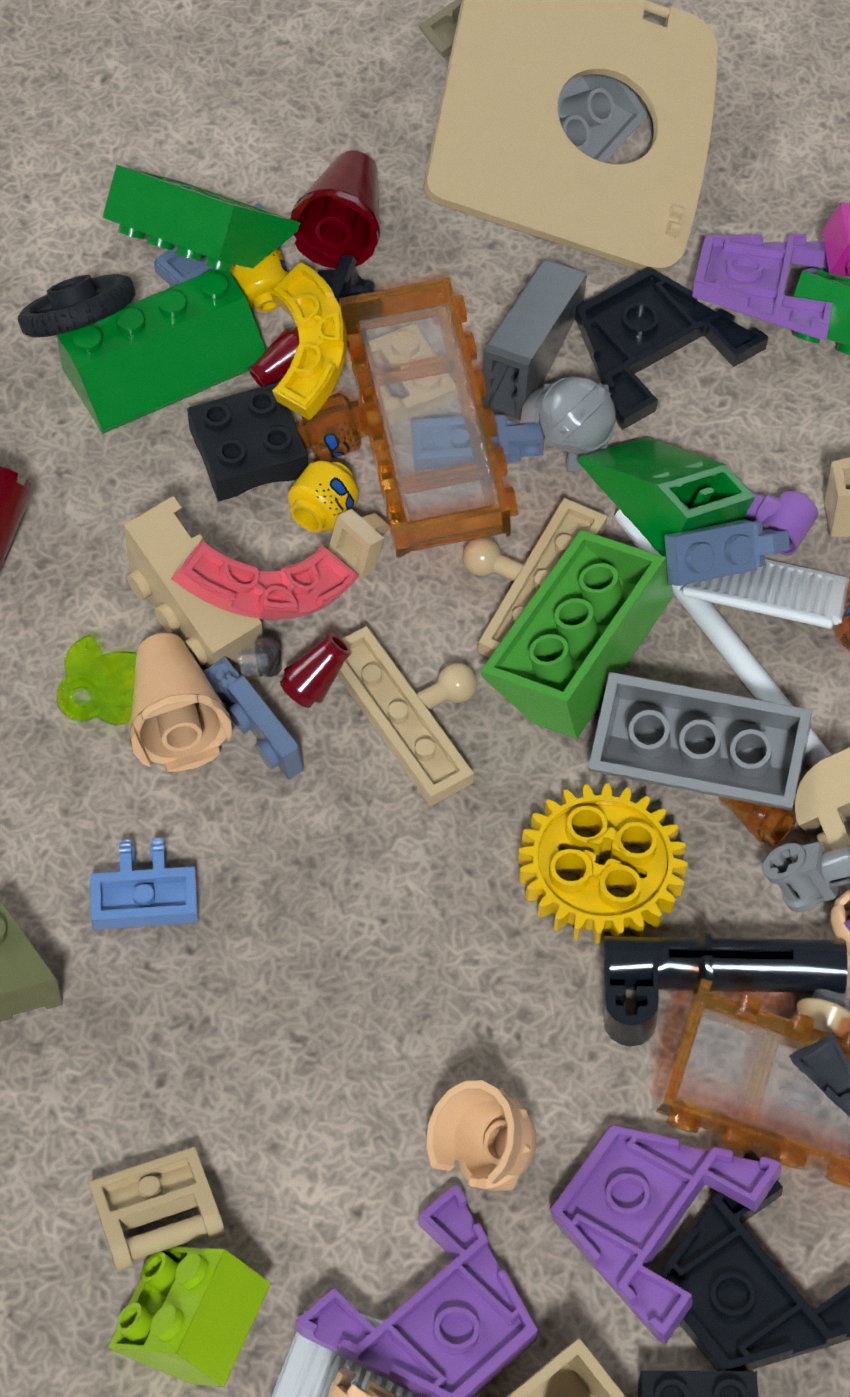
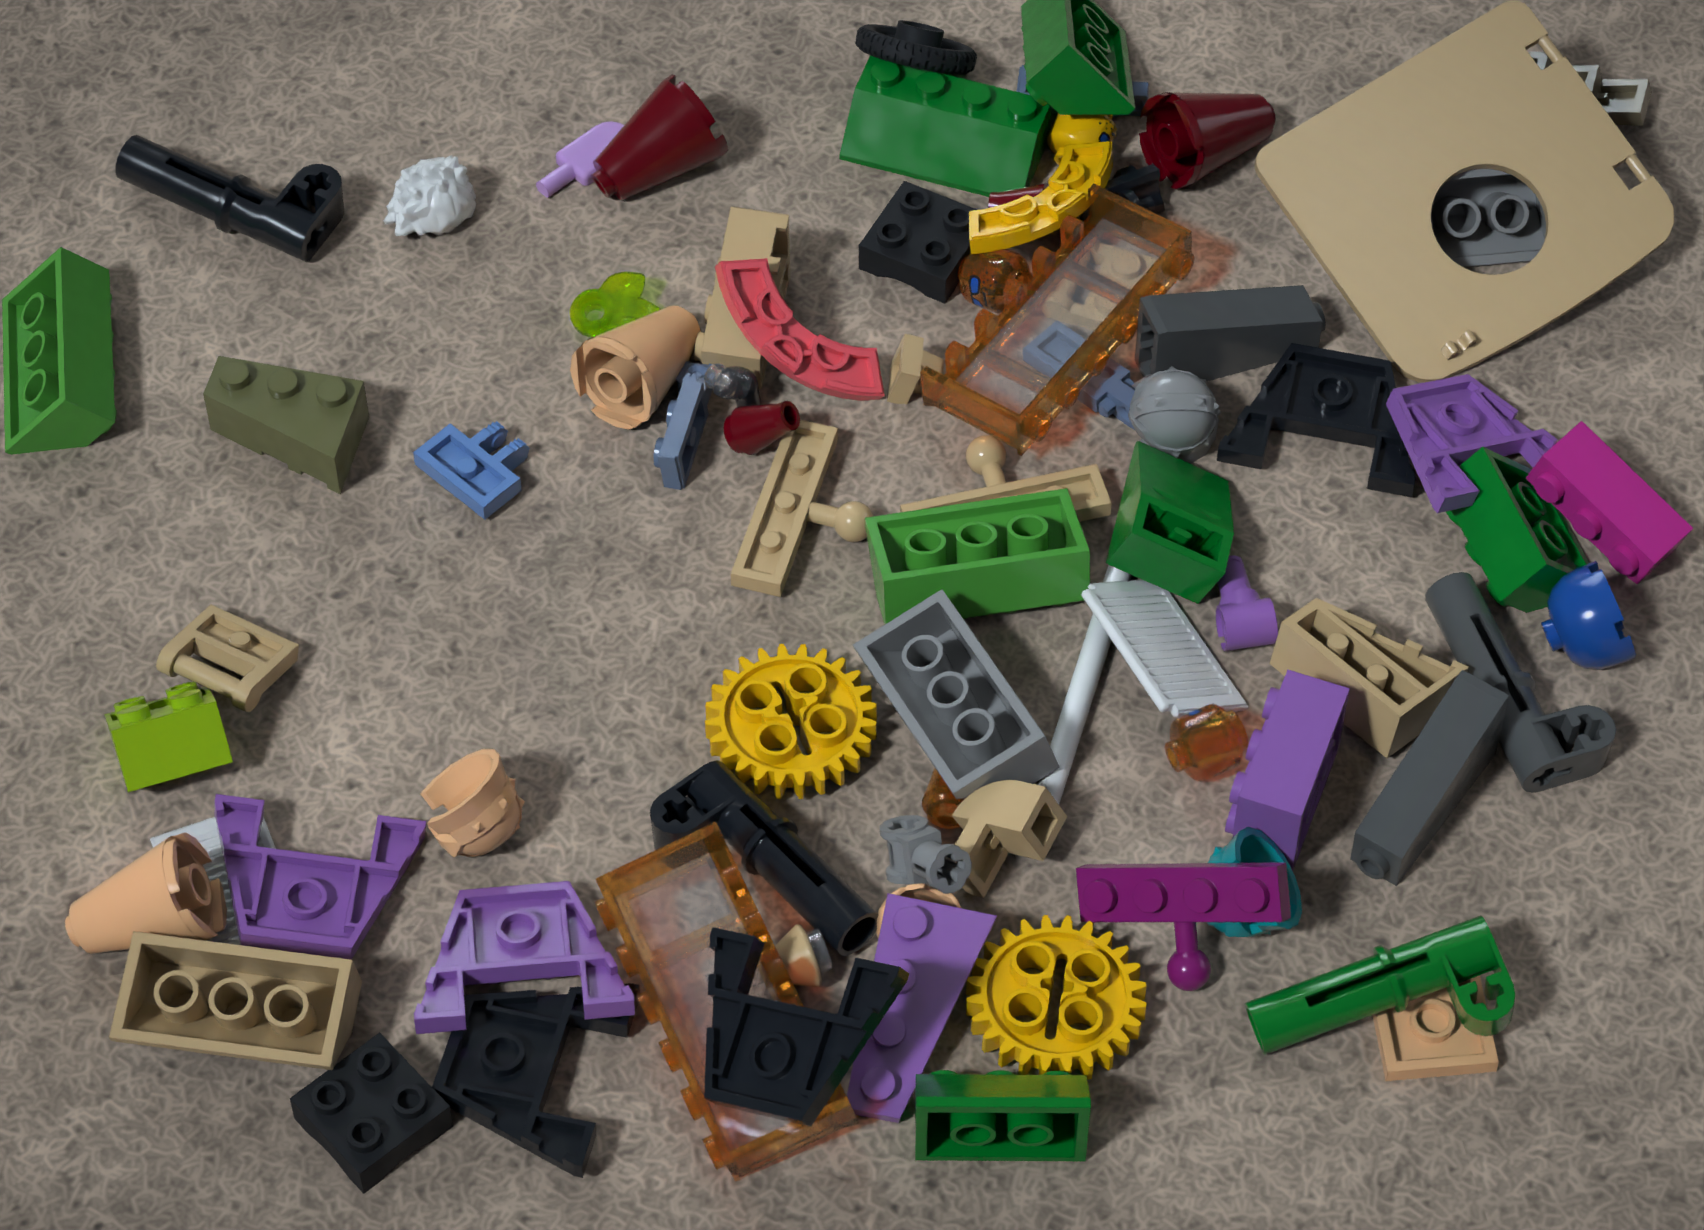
camera: 50 degrees right, 5 degrees down
yellow head [288,461,359,533] -> none
sand blue hinge [665,520,790,586] -> none

